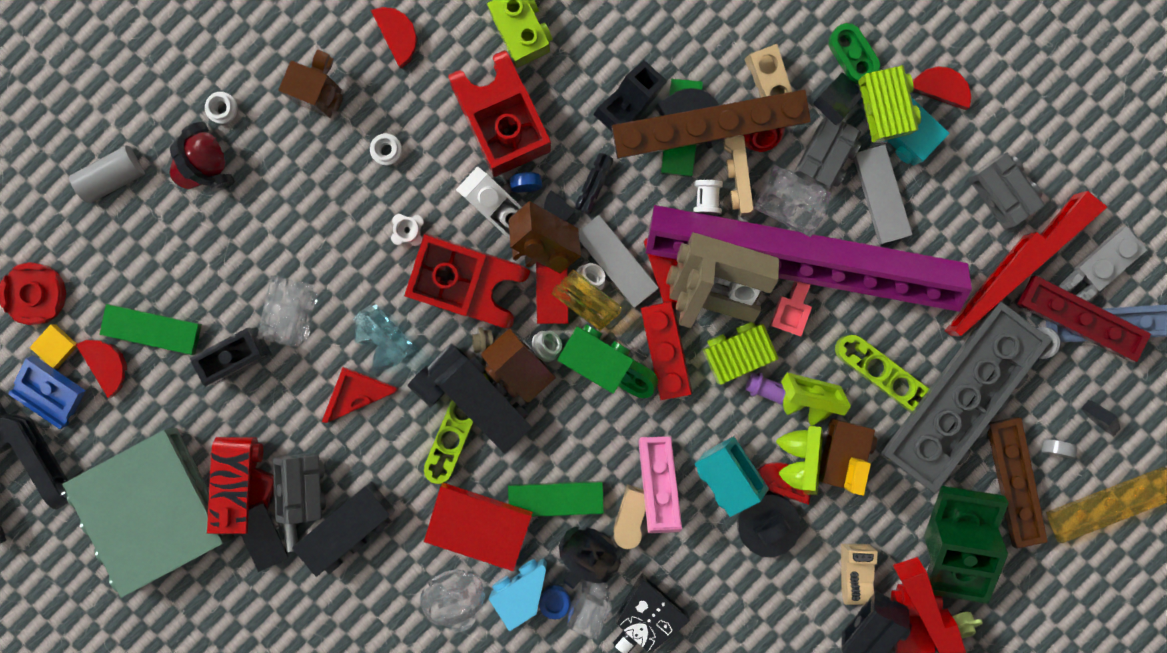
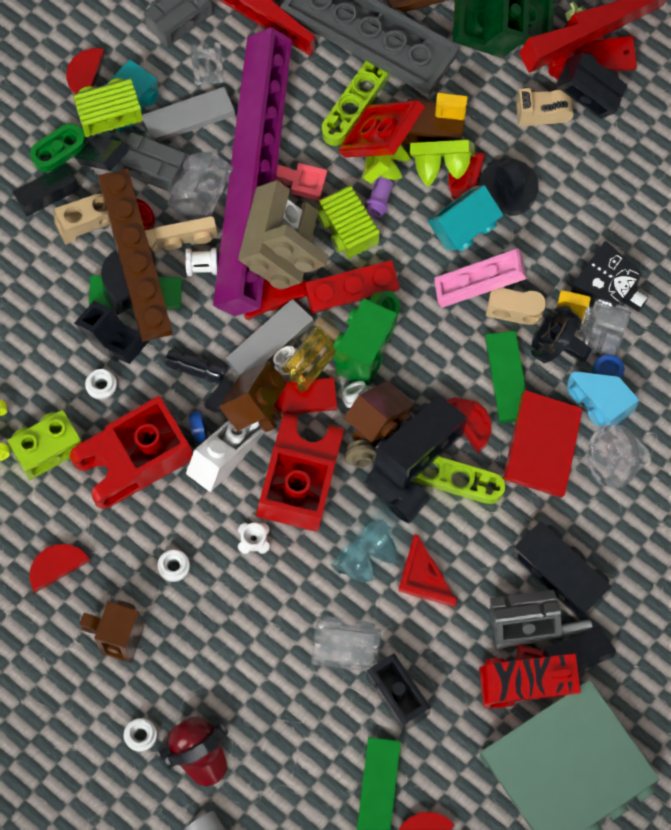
camera: 95 degrees left, 20 degrees down
none -> black slope [12,165,79,217]
none -> white plate [85,369,117,400]
none -> clear tile [190,42,224,85]
none -> red tile [338,100,425,158]
none -> red tile [446,397,491,454]
none -> yellow tile [555,290,591,319]

